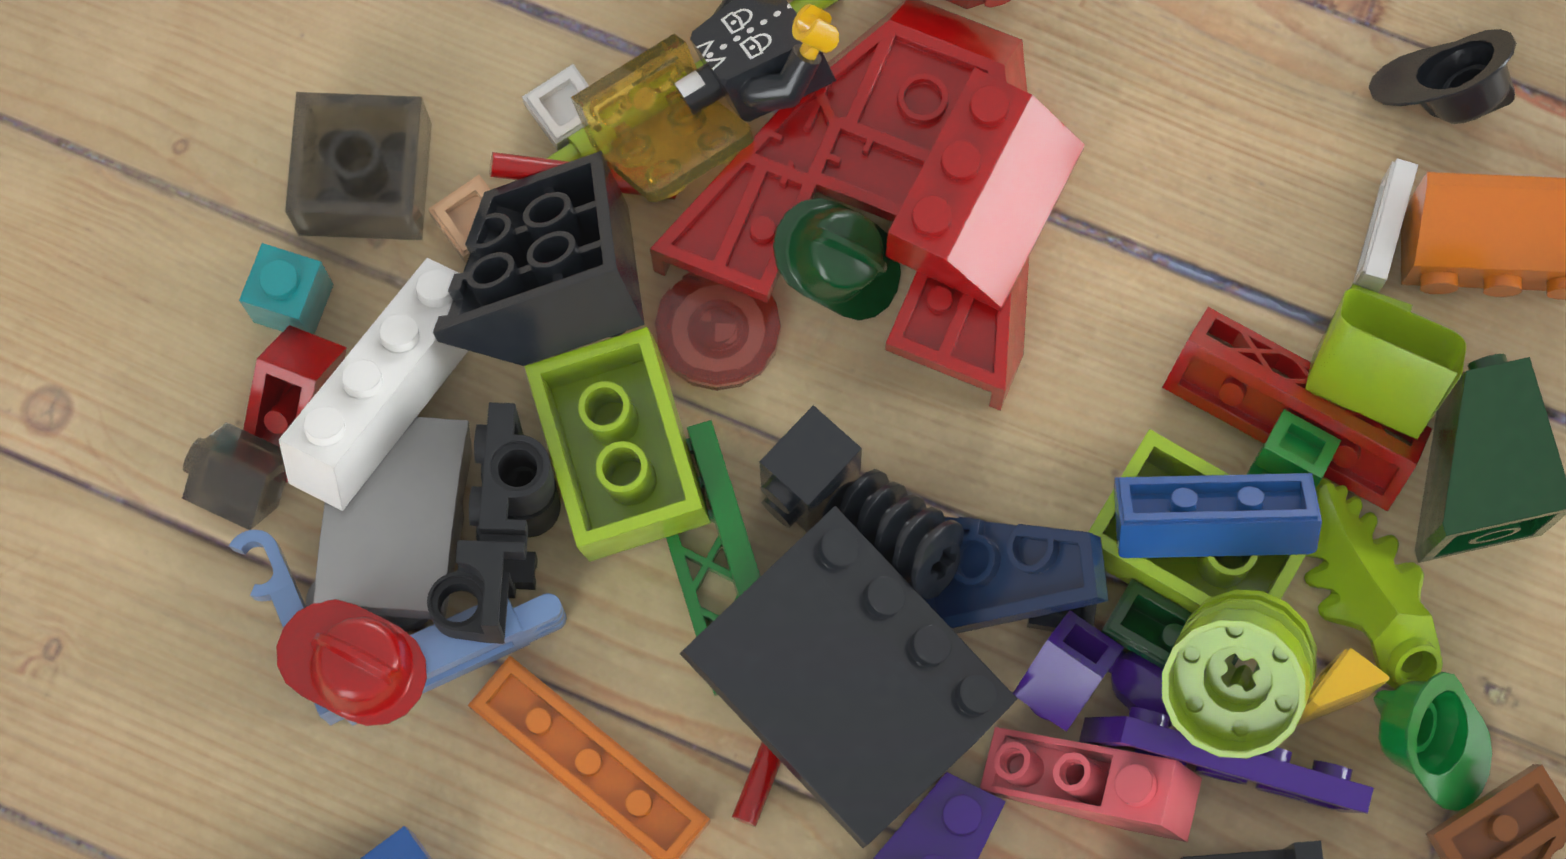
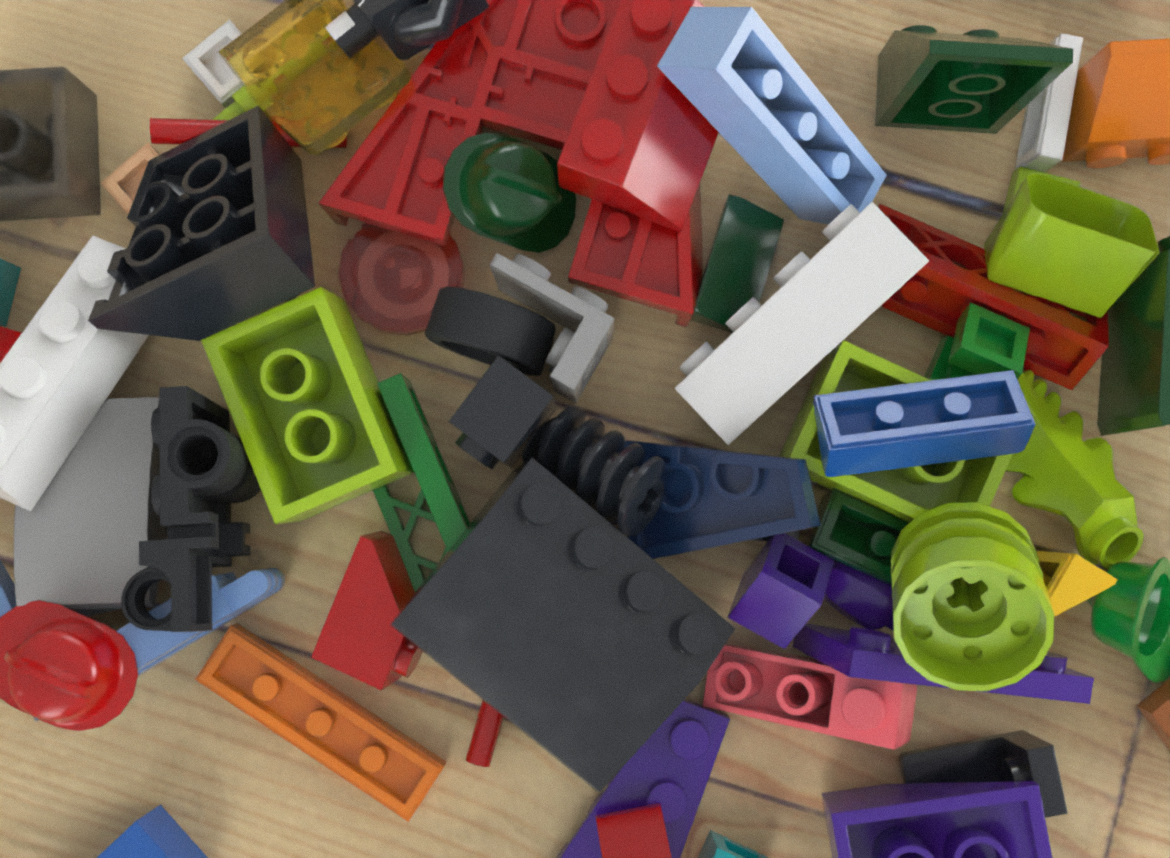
camera: 10 degrees left, 10 degrees up
none -> red slope [311,531,423,691]
none -> black tyre [425,286,556,376]
none -> light grey bracket [489,253,615,404]
none -> light blue brick [657,7,887,224]
none -> white brick [675,202,929,445]
none -> dark green slope [691,194,784,333]
none -> dark green slope [875,25,1073,134]

